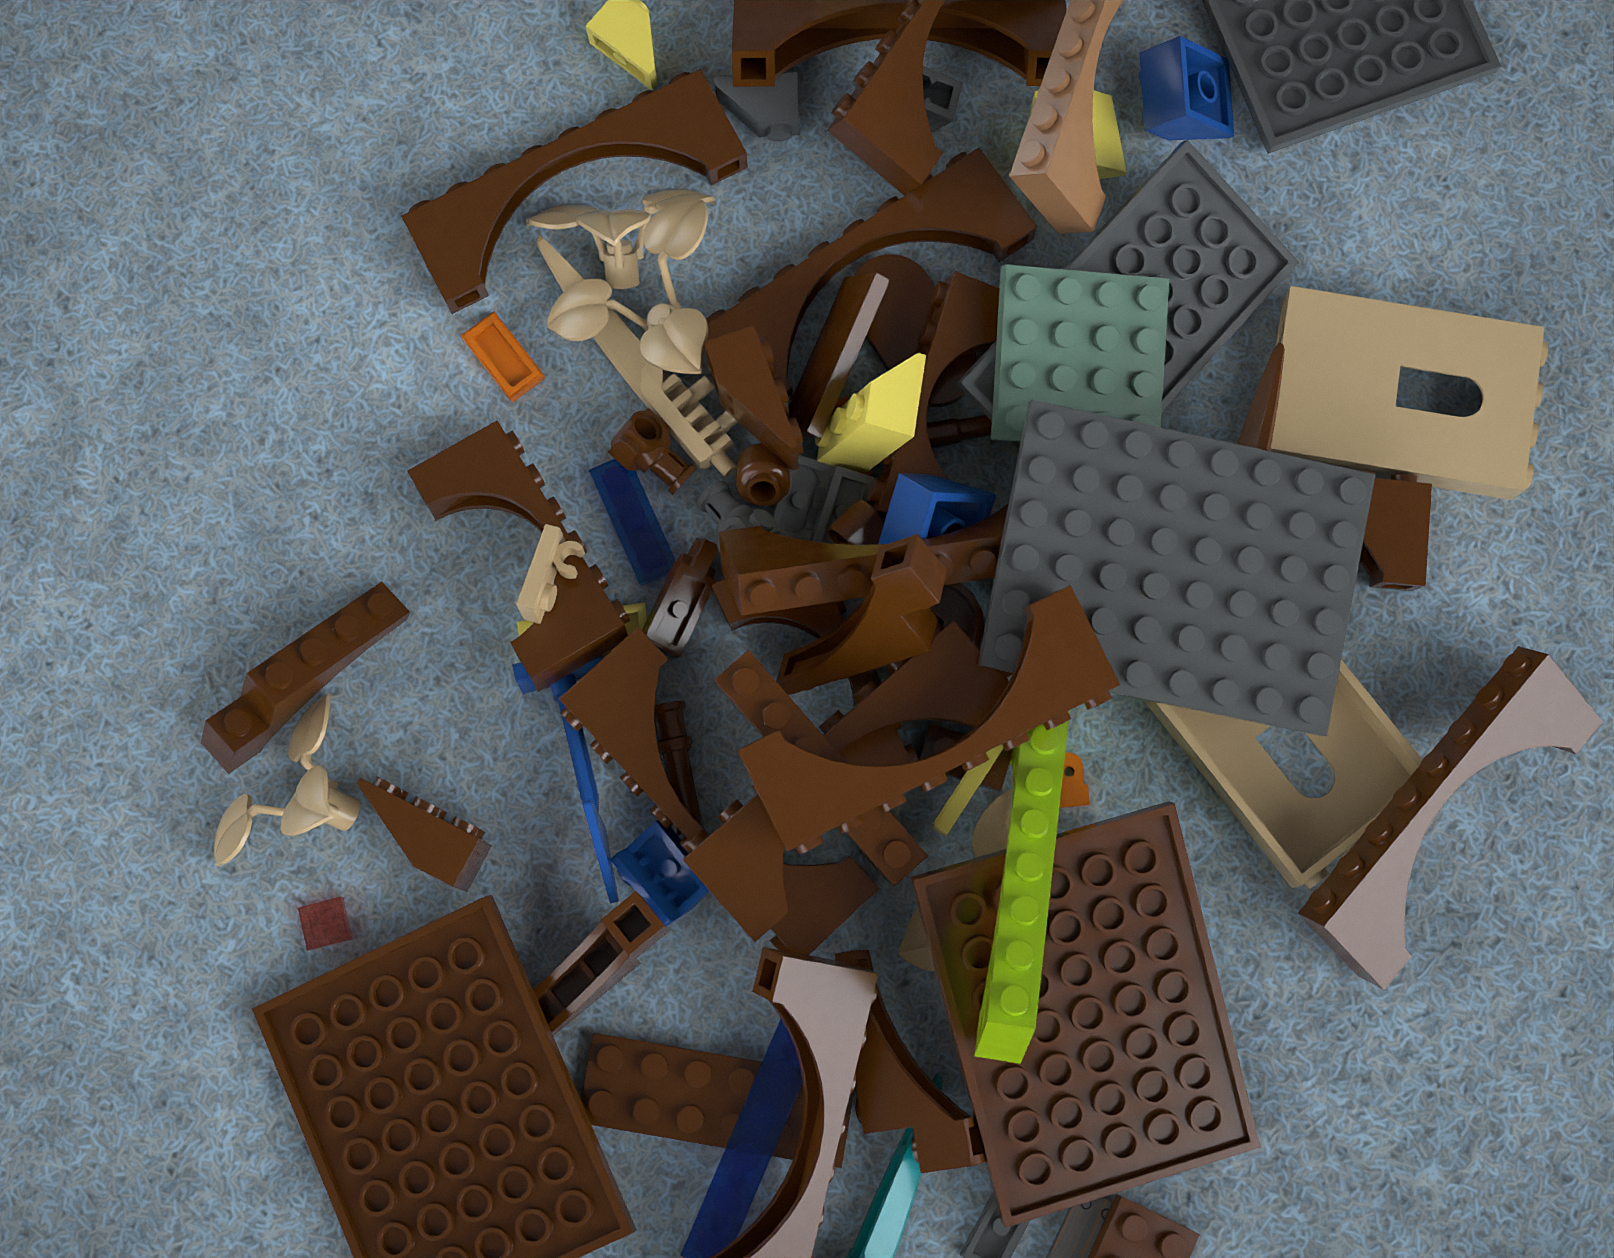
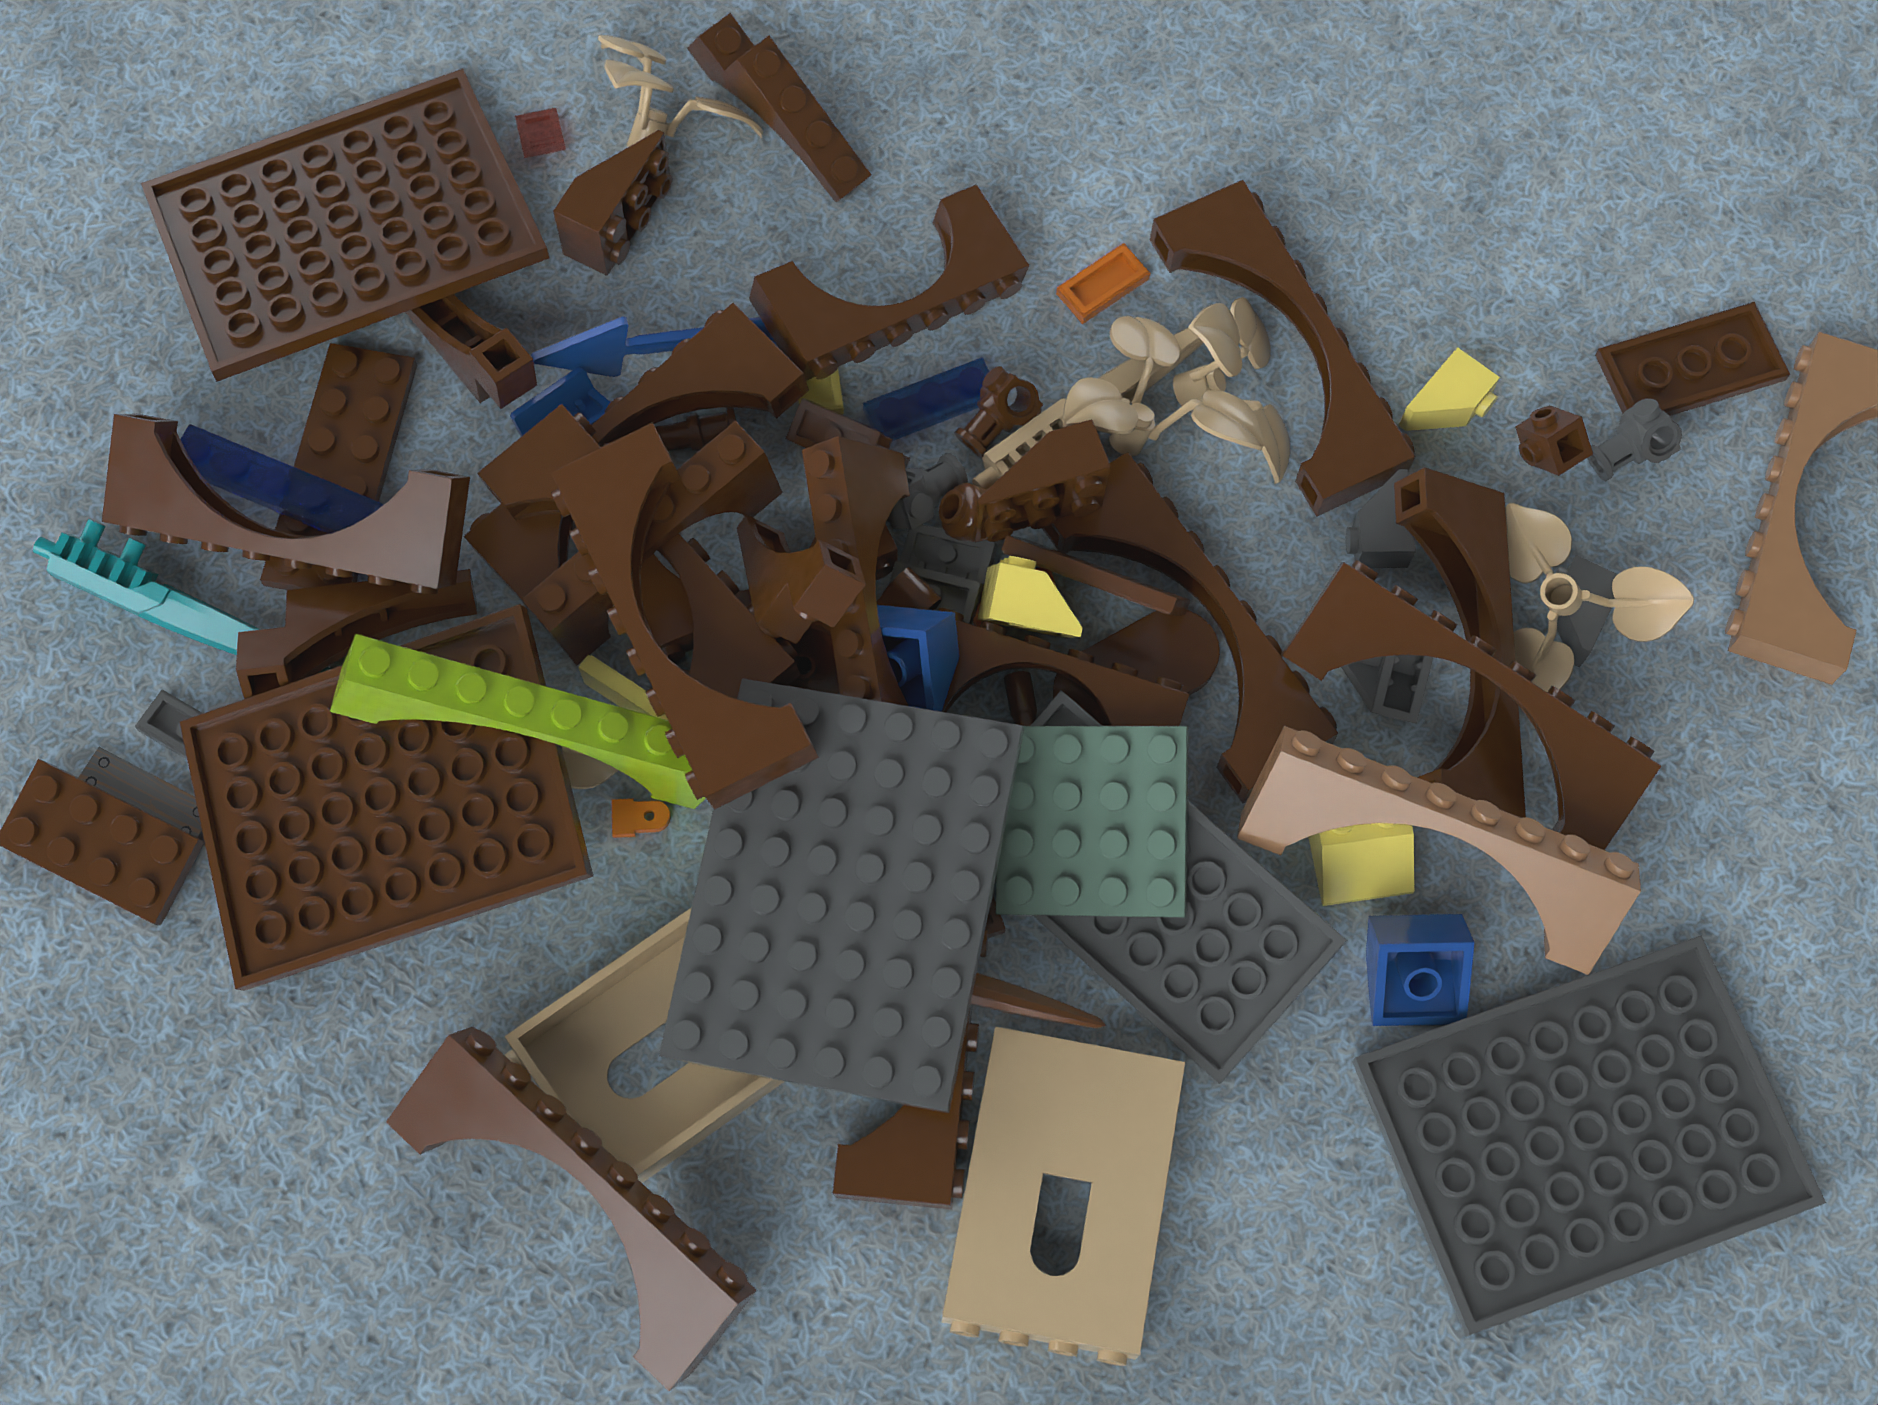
camera: 85 degrees right, 10 degrees down
tan plate [516,524,585,624] -> none

